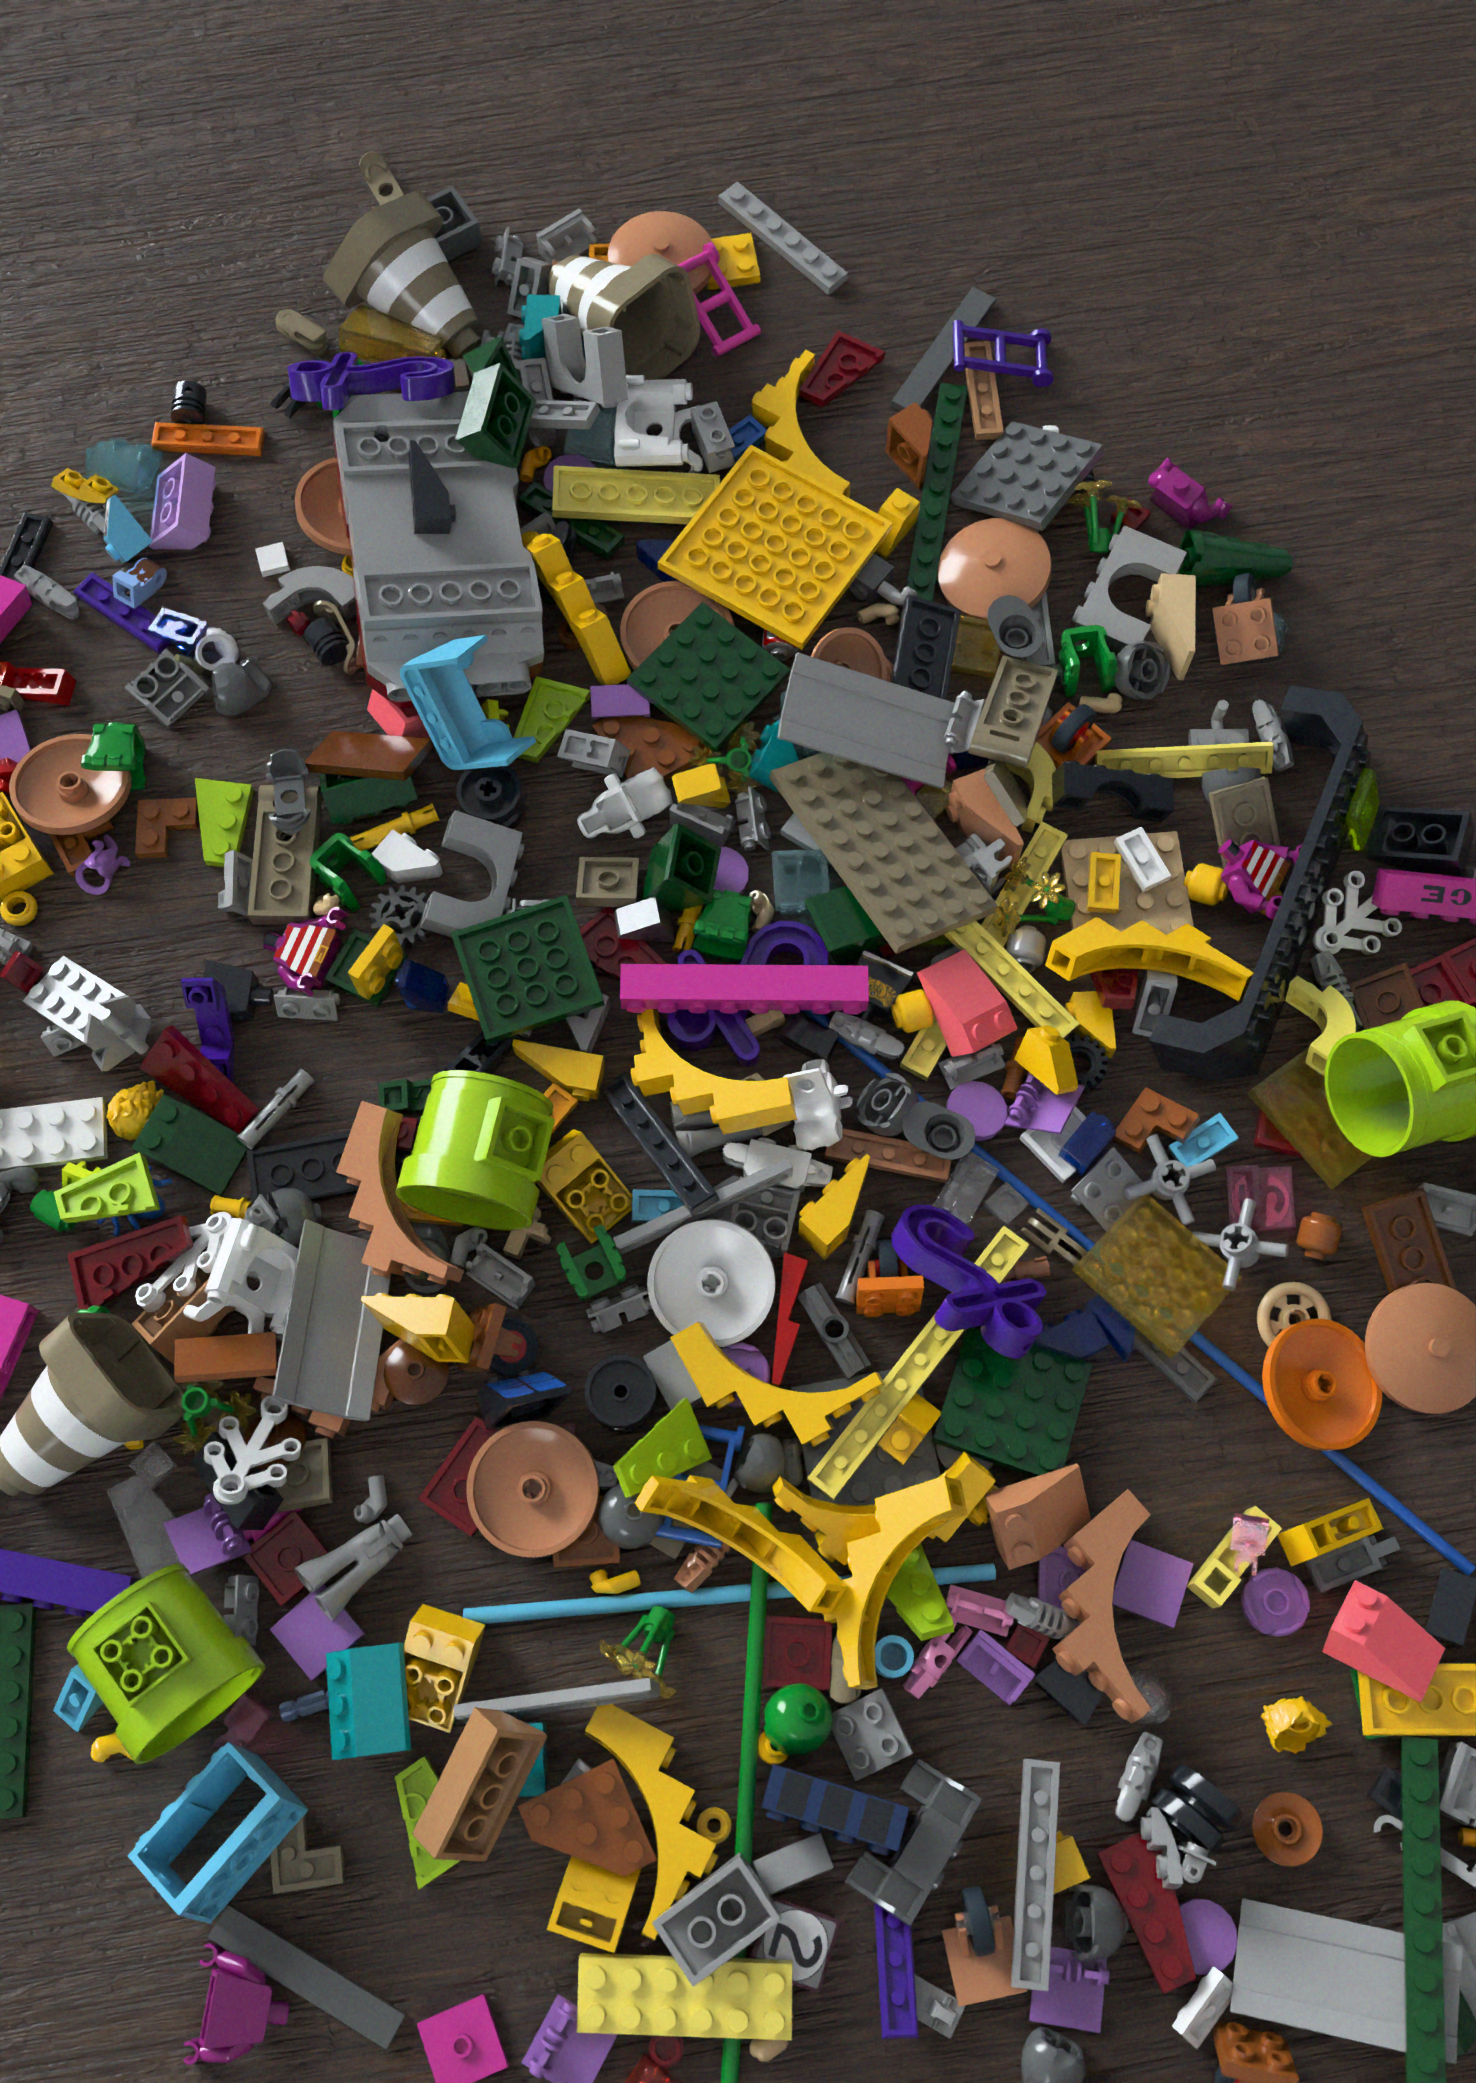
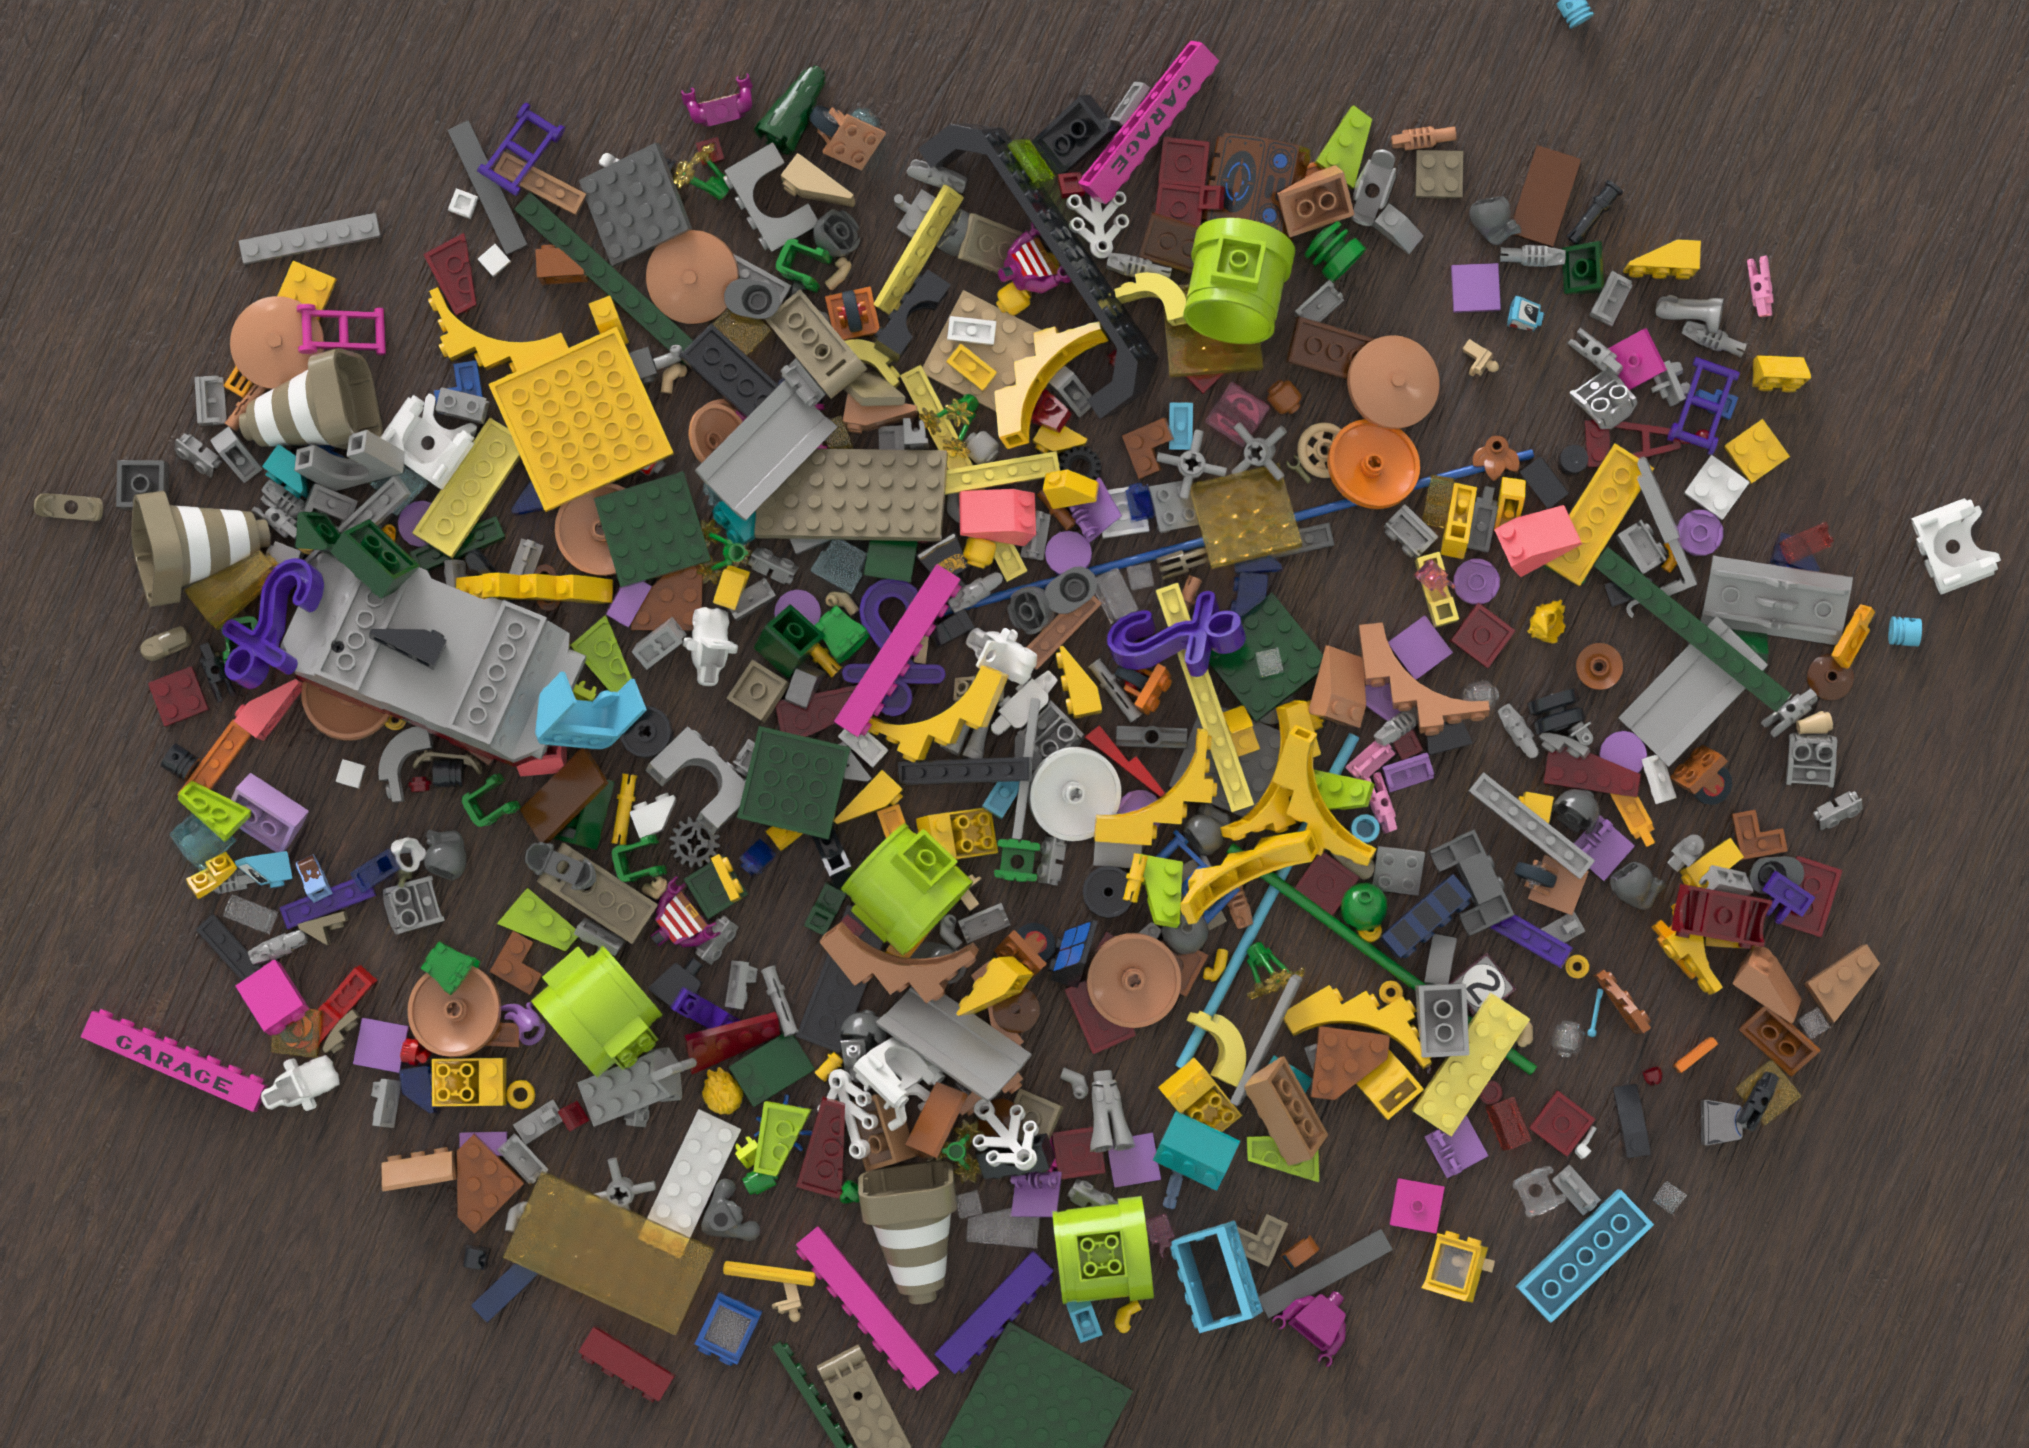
camera: 55 degrees left, 15 degrees up
none -> dark red plate [148,666,210,727]
none -> lime wing [178,780,251,842]
none -> clear slope [223,894,278,934]
none -> coral slope [234,679,303,741]
none -> dark tan slope [298,912,349,946]
none -> white tile [448,188,479,219]
none -> green piece [462,773,521,827]
none -> white tile [478,244,511,277]
none -> lime cylinder [531,946,663,1078]
none -> light grey hinge [725,960,758,1009]
none -> white plate [838,730,889,768]
none -> dark red plate [1057,172,1085,199]
none -> yellow pin [1123,853,1148,903]
none -> light yellow arch [1186,1011,1246,1087]
none -> clear plate [1256,648,1284,677]
none -> dark orange piece [1280,1235,1320,1270]
none -> olive hand [1286,455,1312,484]
none -> light grey hinge [1383,504,1438,559]
none -> clear yellow slope [1422,474,1454,528]
none -> dark red plate [1449,603,1515,668]
none -> dark orange plate [1473,435,1519,481]
none -> yellow slope [1494,477,1526,531]
none -> yellow plate [1565,955,1589,978]
none -> light orange hinge [1610,794,1655,847]

